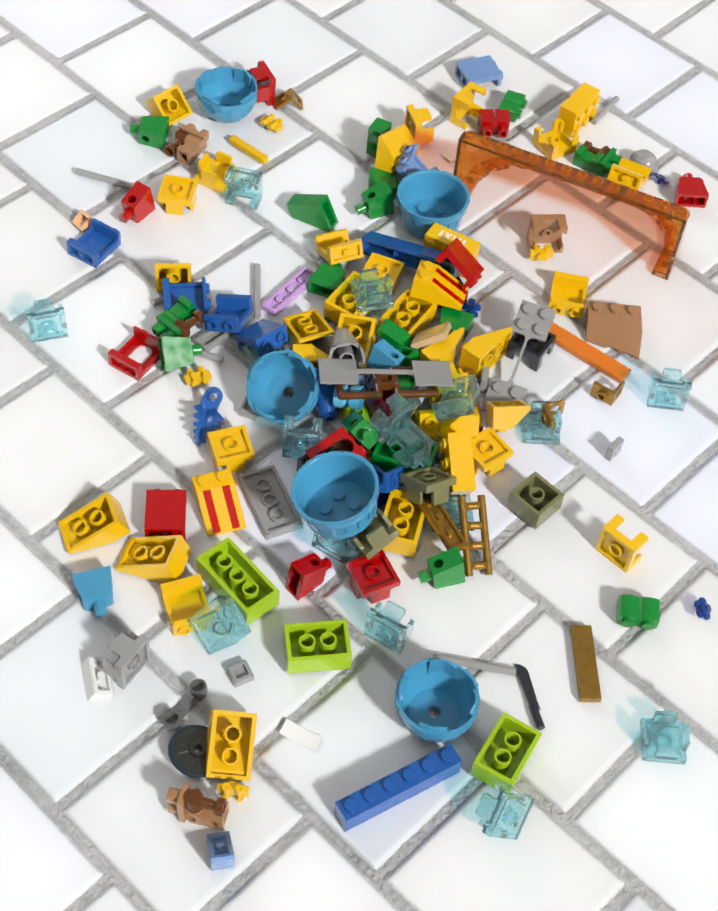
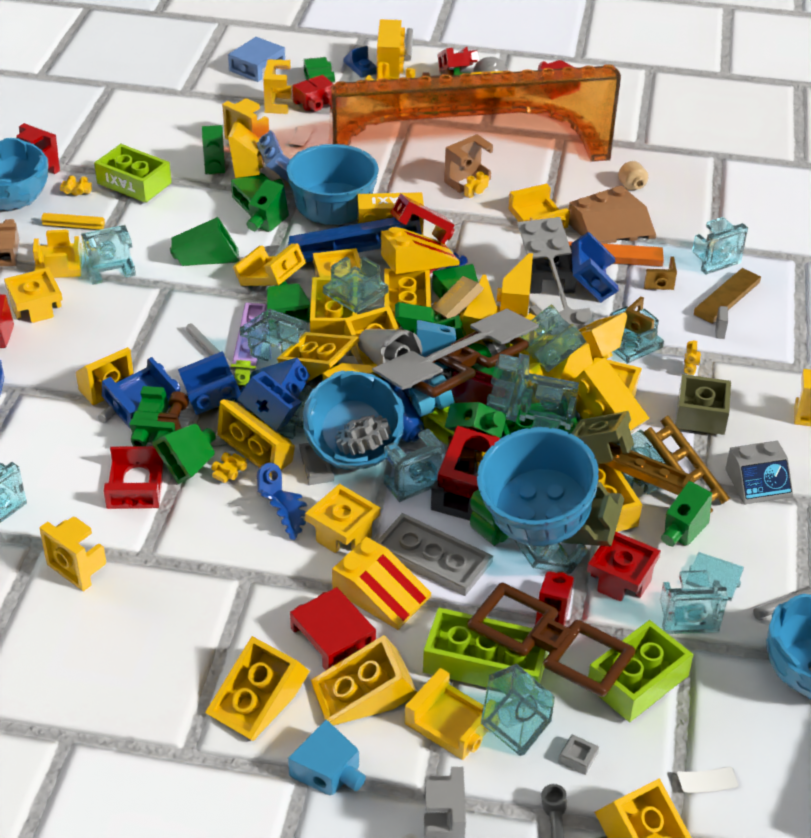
camera: 30 degrees left, 10 degrees down
pearl gold bracket [274,88,303,110] -> none
none -> yellow panel [39,517,106,591]
none -> lime brick [94,144,172,203]
none -> yellow slope [217,399,295,477]
none -> lime hinge [230,360,256,387]
none -> blue brick [238,371,302,431]
none -> clear light blue panel [240,309,307,361]
none -> light grey gear [335,415,391,455]
none -> blue slope [343,46,377,78]
none -> red hips [437,47,478,73]
none -> reddish brown bar [467,582,636,697]
none -> blue panel [571,232,619,302]
none -> tan head [618,161,648,190]
none -> yellow piece [684,340,701,375]
none -> clear light blue piece [685,552,744,601]
none -> pearl gold tile [694,268,761,324]
none -> slope [725,440,793,505]

